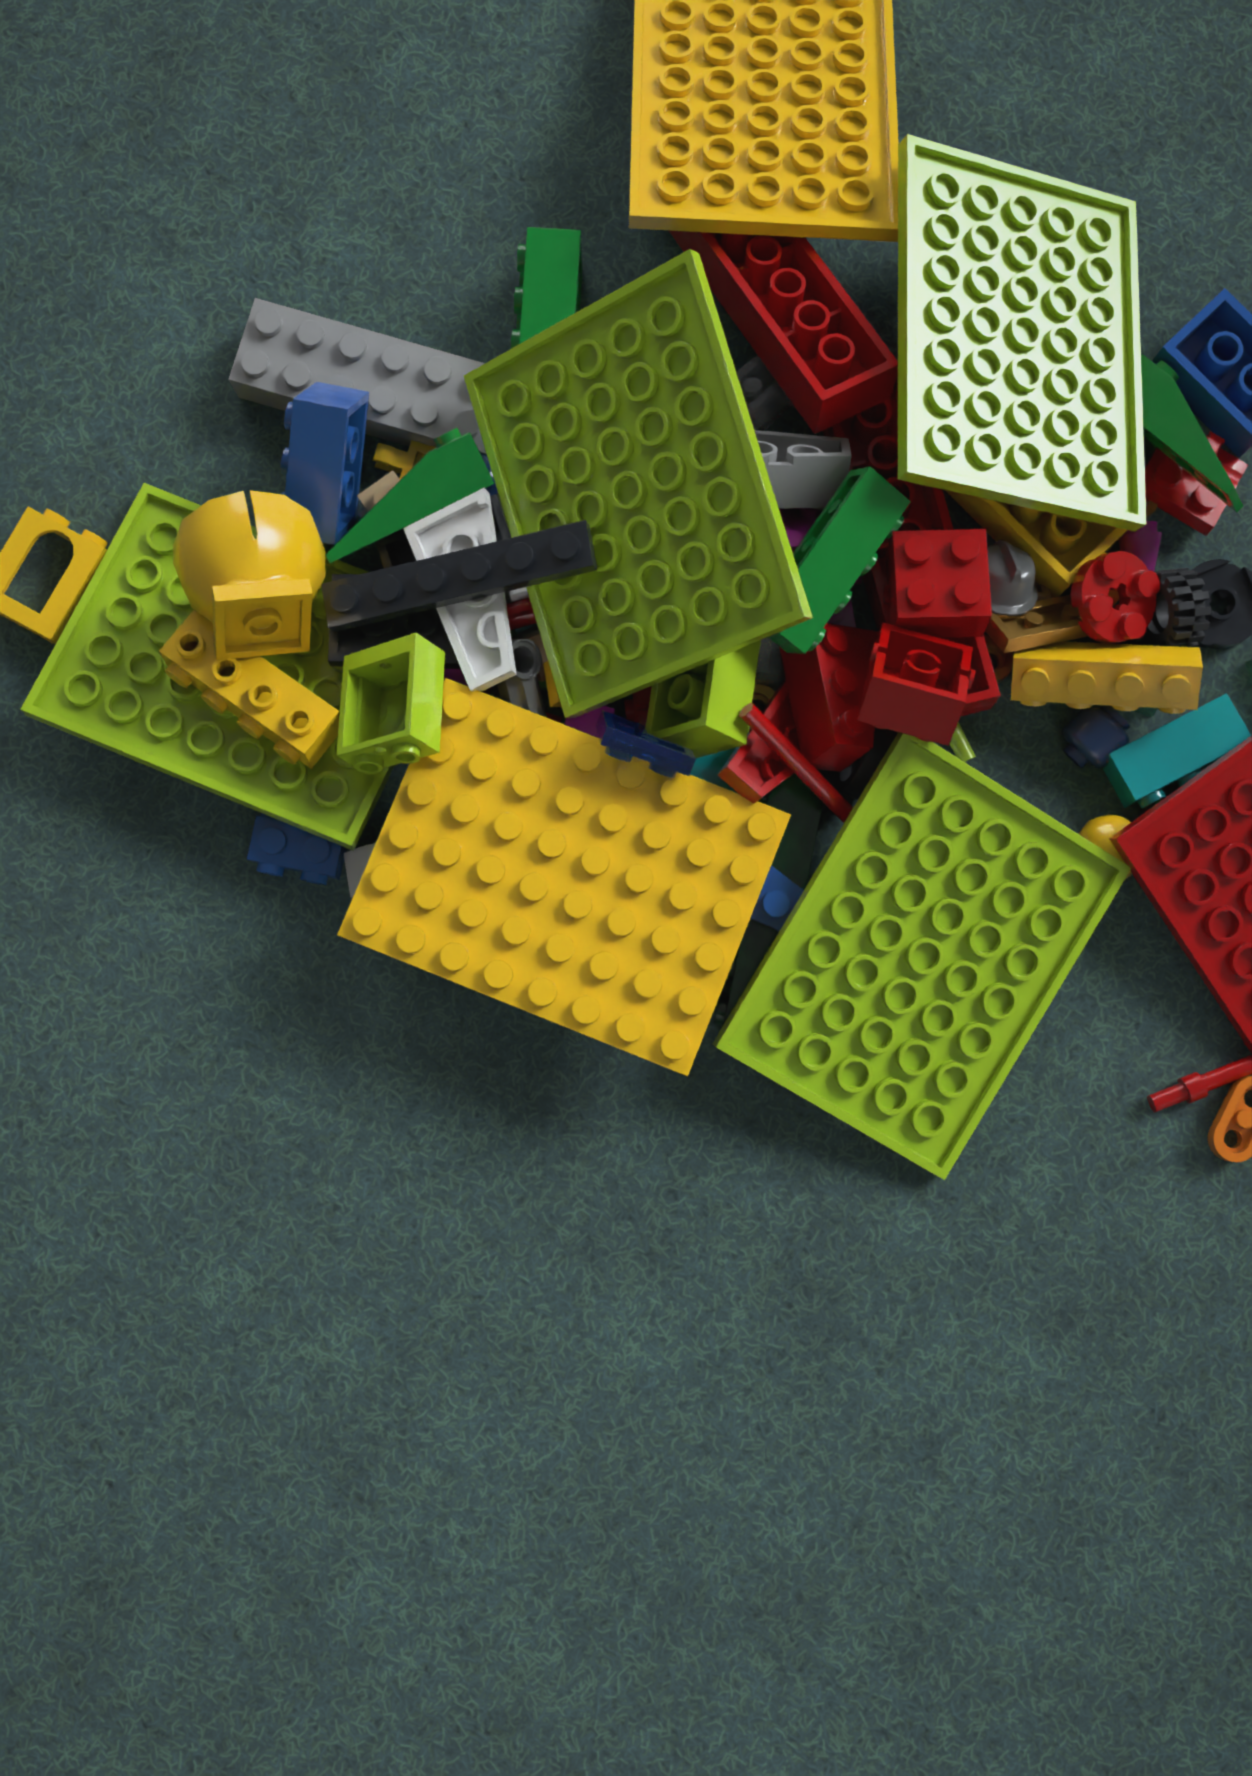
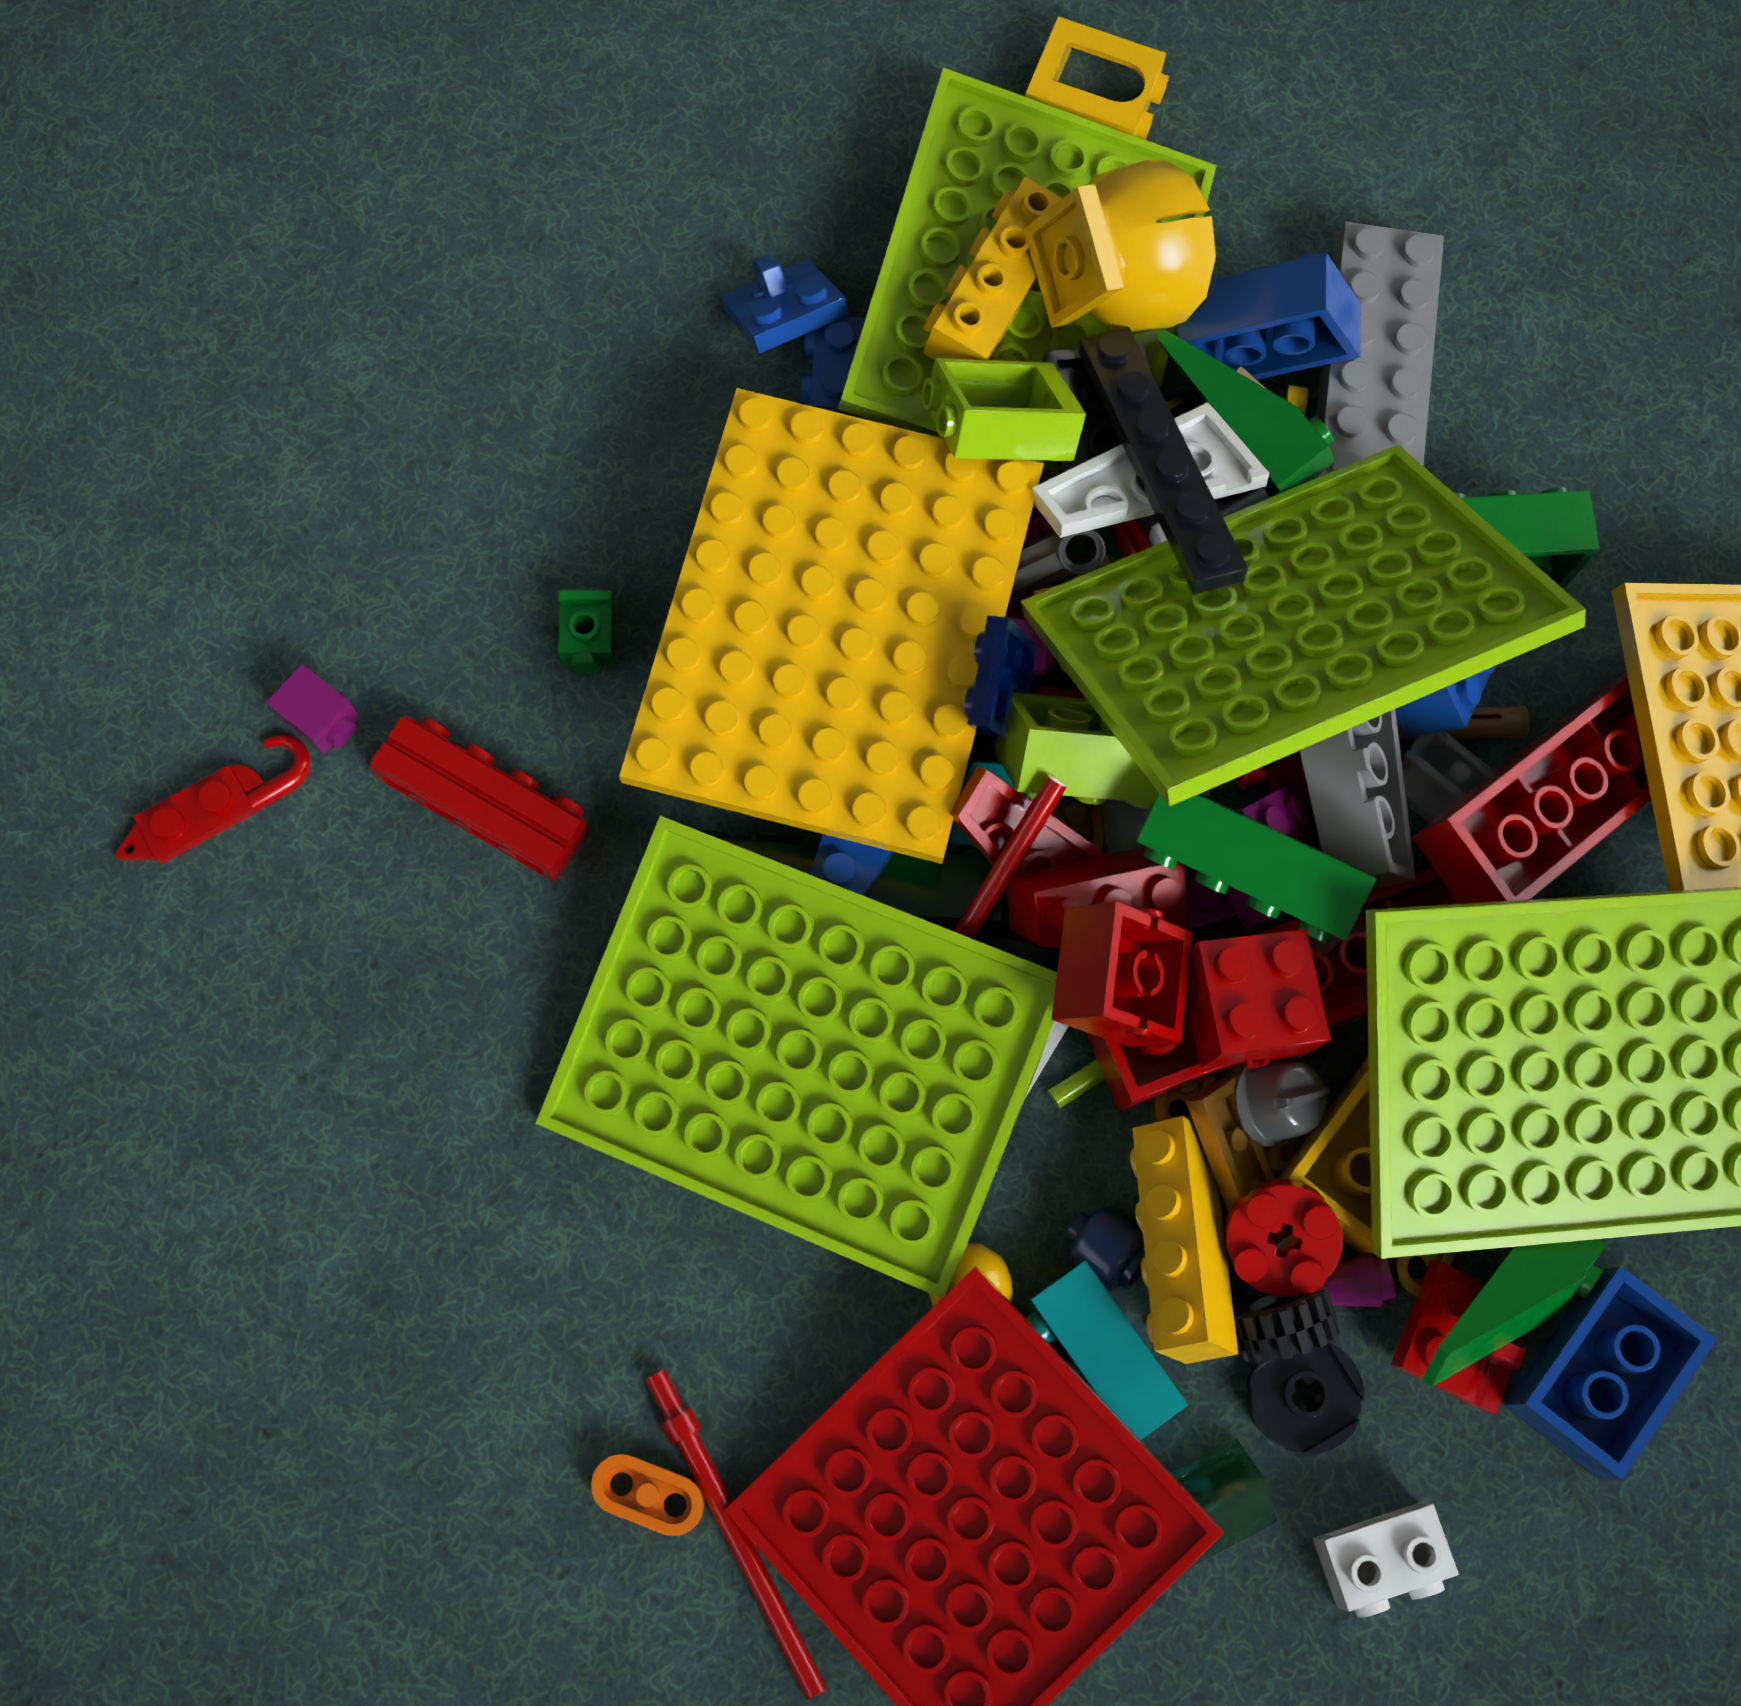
camera: 80 degrees right, 10 degrees down
none -> red plate [115,734,311,865]
none -> magenta brick [266,664,359,755]
none -> red brick [370,715,589,883]
none -> green brick [558,590,616,674]
none -> blue hinge [720,254,850,354]

